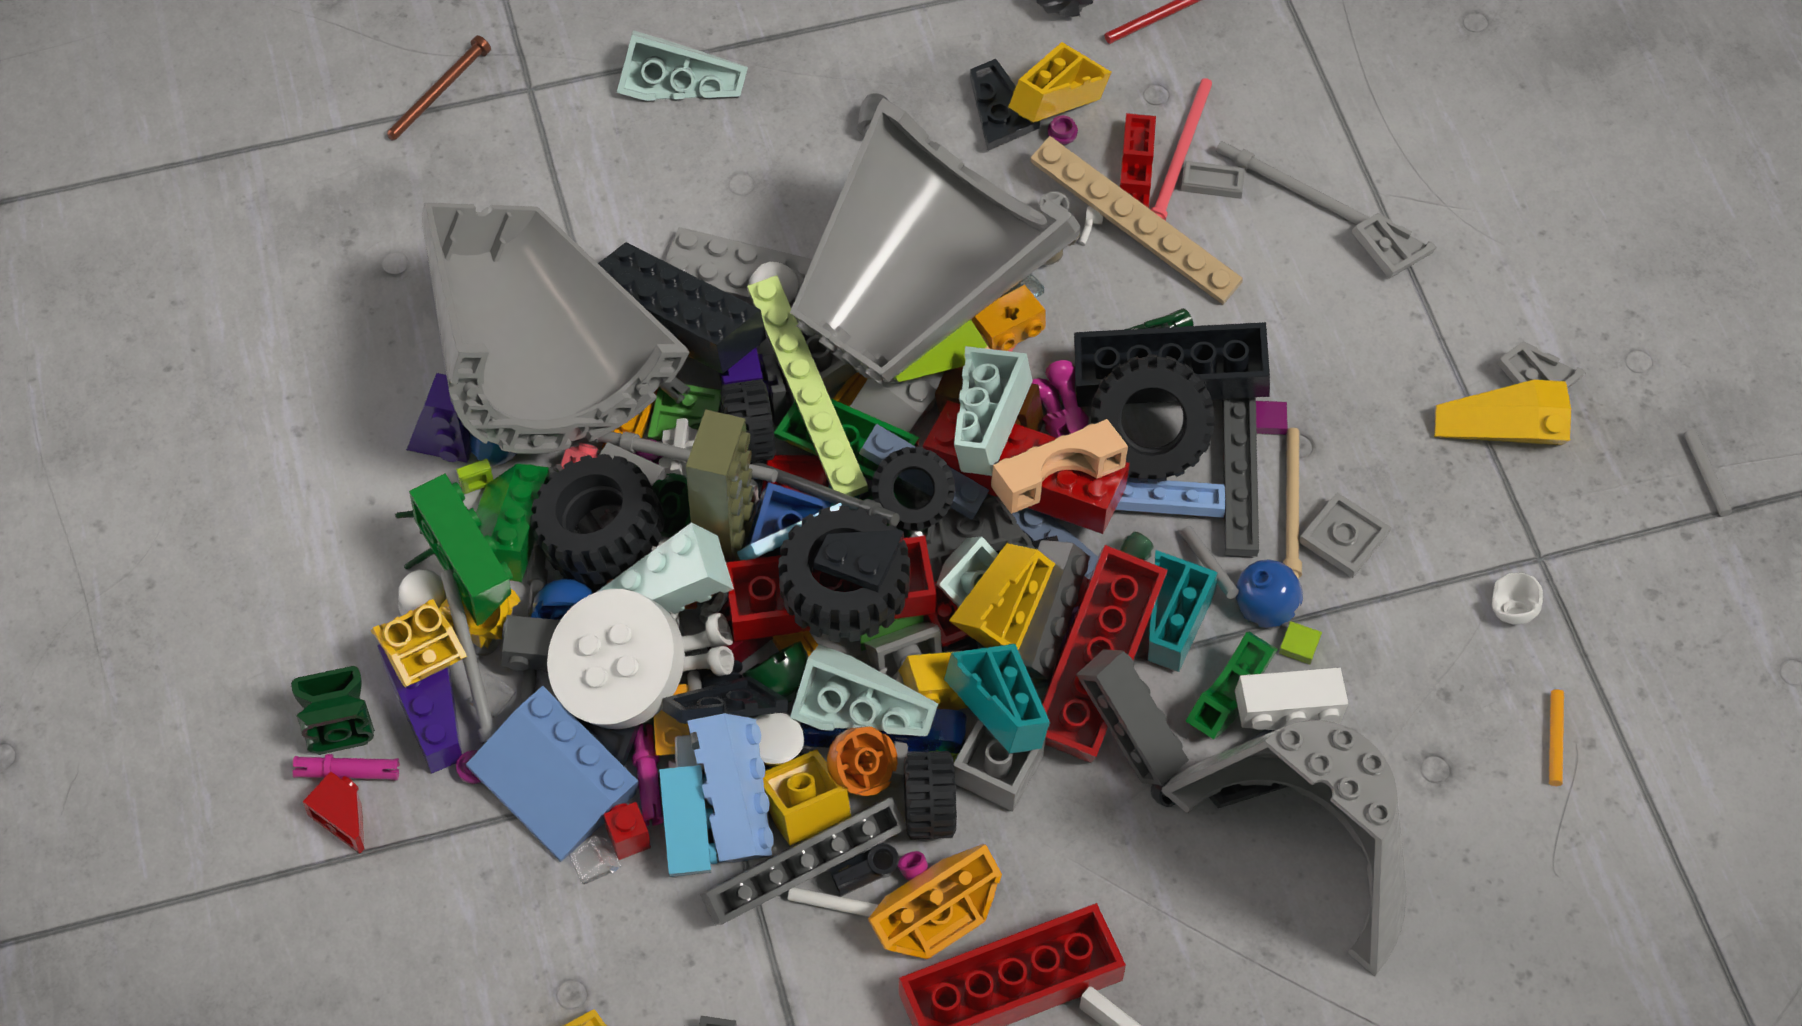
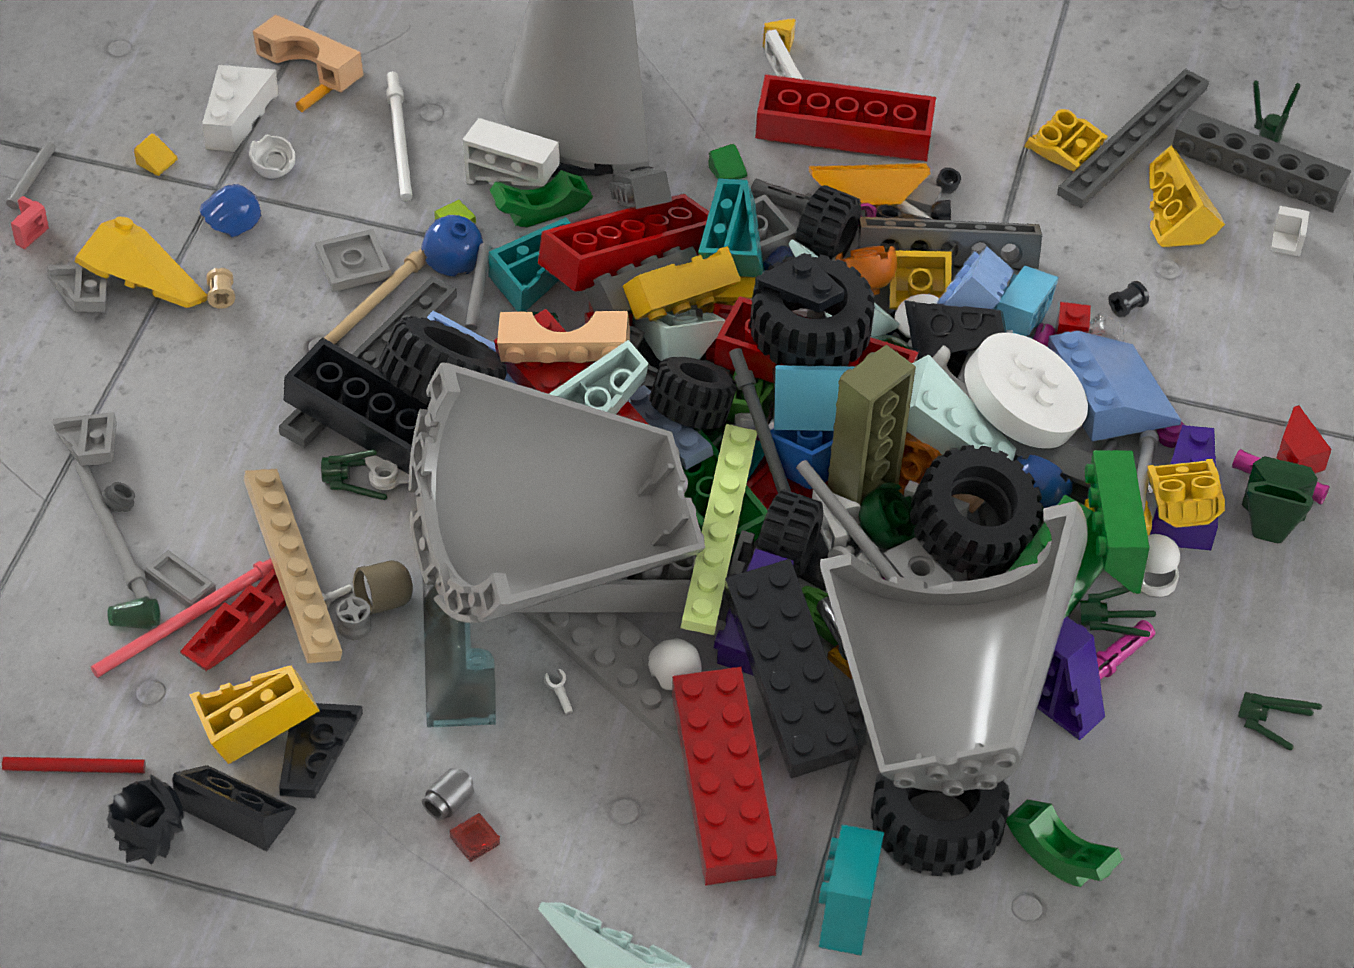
camera: 150 degrees left, 10 degrees down
none -> coral bracket [11,196,49,249]
none -> dark grey plate [102,482,135,512]
none -> clear green cone [107,596,161,630]
none -> yellow slope [134,133,178,176]
none -> black slope [172,765,296,851]
none -> blue hair [199,184,261,238]
none -> white wedge [202,65,278,152]
none -> tan bush [206,268,235,309]
none -> light nougat arch [253,15,364,92]
none -> white bar [386,72,412,201]
none -> clear red plate [450,813,500,862]
none -> light grey bar [515,205,601,239]
none -> red brick [672,667,778,886]
none -> green slope [708,144,748,180]
none -> dark grey pin [751,178,812,215]
none -> teal wedge [818,824,884,956]
none -> light grey tile [905,182,942,213]
none -> black hinge [930,200,951,220]
none -> black hinge [936,168,961,194]
none -> green arch [1006,799,1123,887]
none -> dark pink pin [1096,620,1155,680]
none -> black bush [1108,281,1149,318]
none -> dark green plant [1238,691,1322,750]

